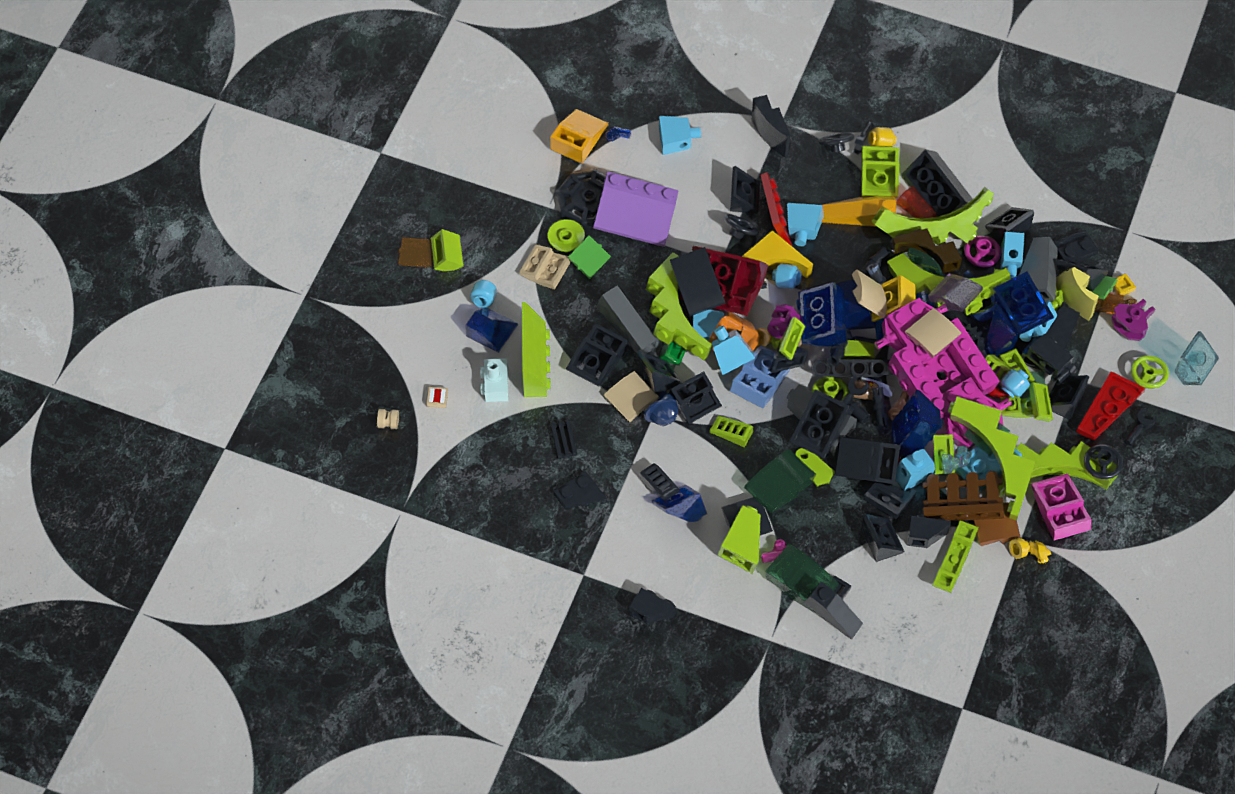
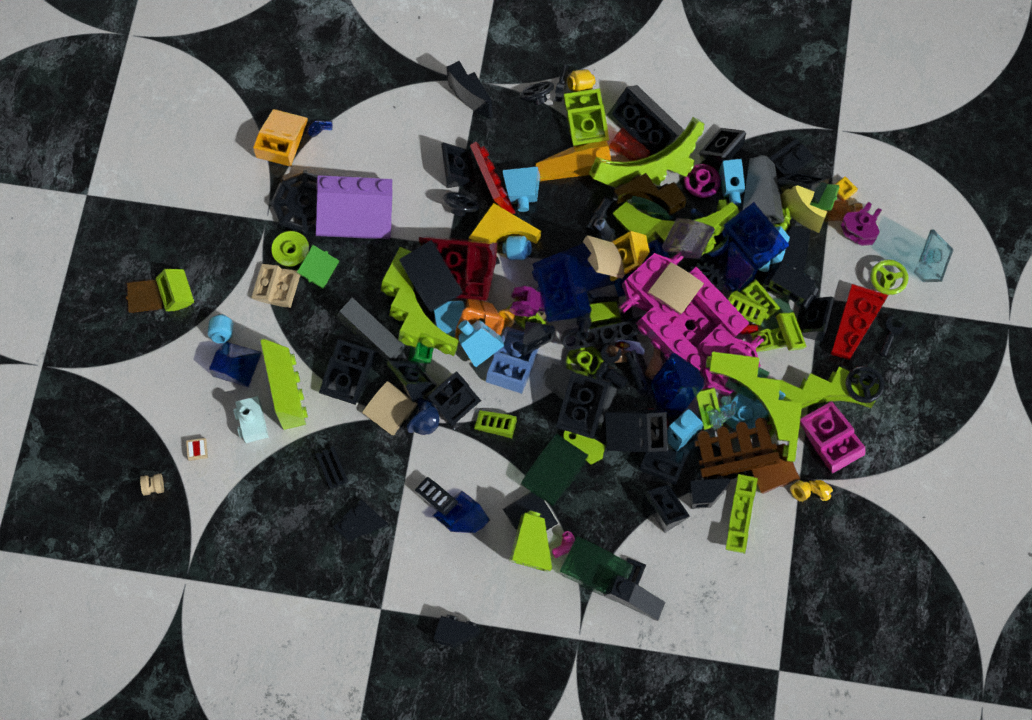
camera: 10 degrees left, 10 degrees up
medium azure torso [659,116,701,155] -> none
lime slope [779,317,805,360] -> none
medium azure head [1001,369,1030,398] -> none

